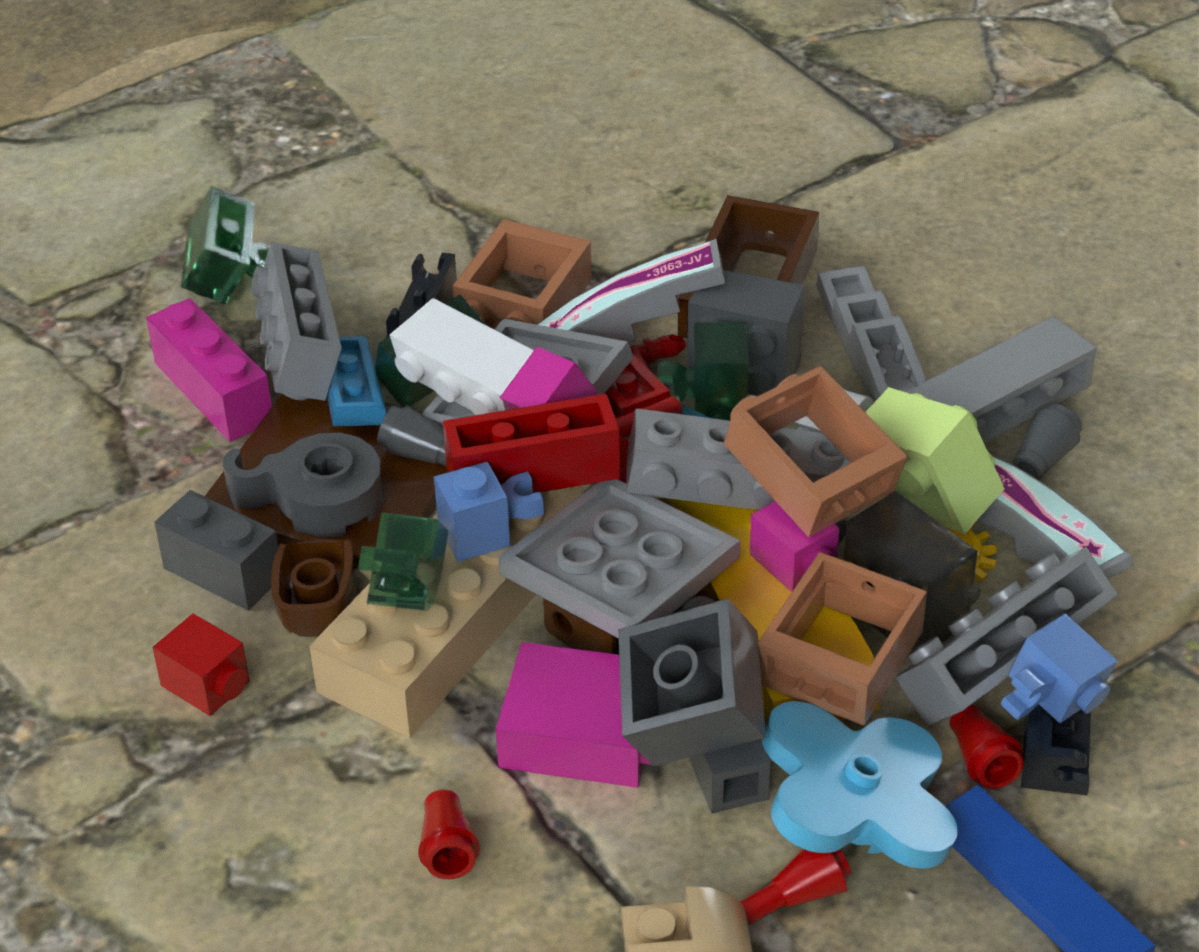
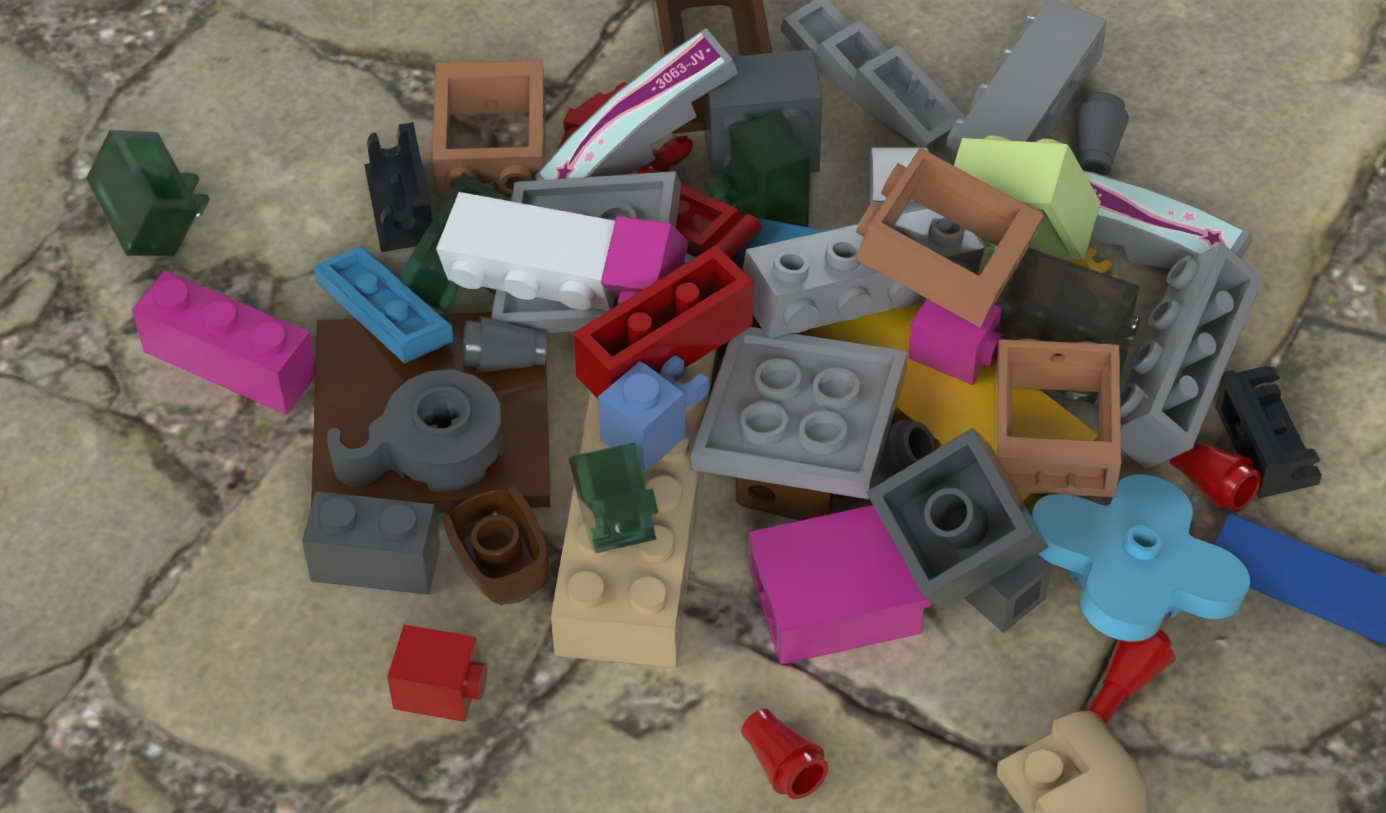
camera: 25 degrees left, 10 degrees up
light grey brick [251,242,341,401] -> none
medium blue brick [1000,614,1118,723] -> none

